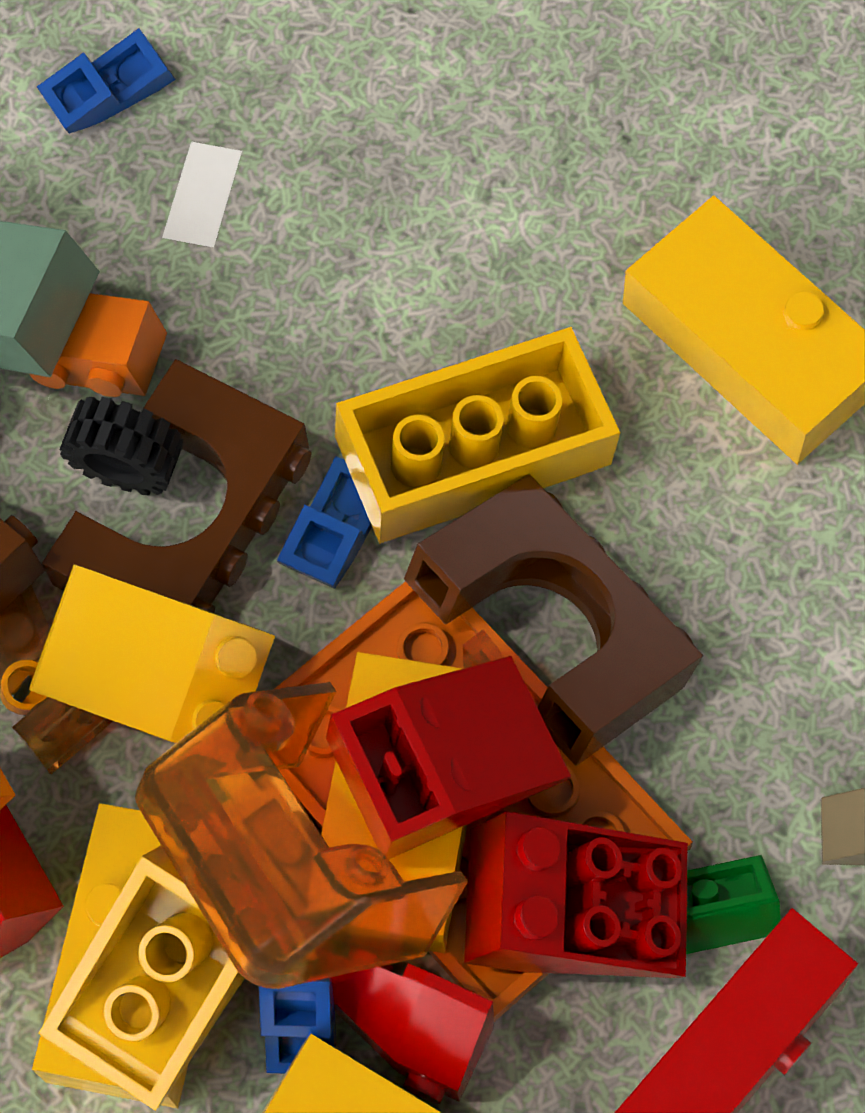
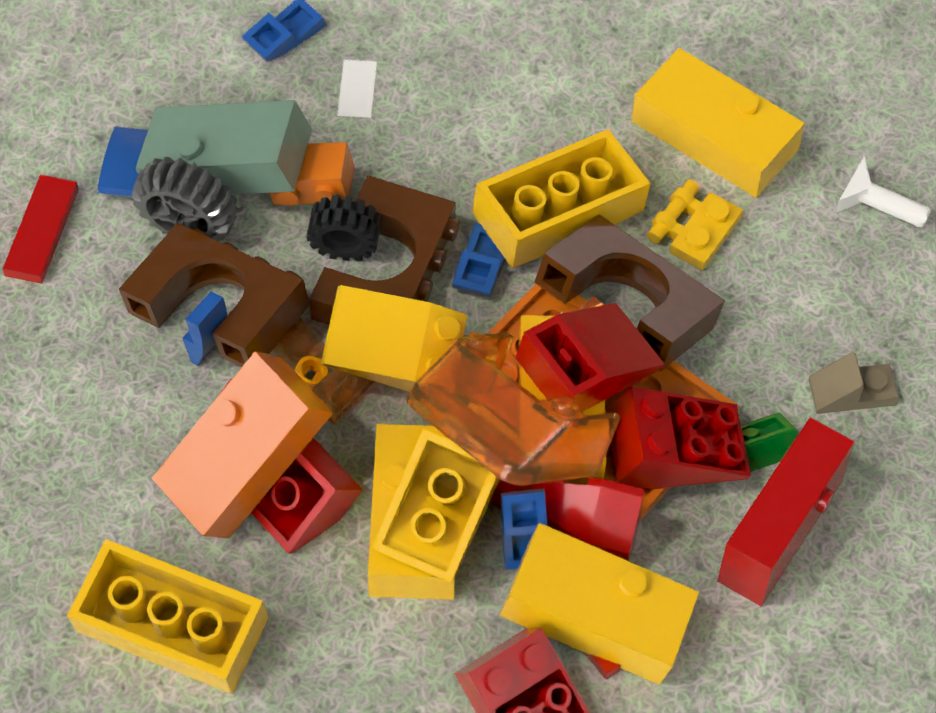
camera: 15 degrees left, 10 degrees down
none -> yellow plate [647,180,743,271]

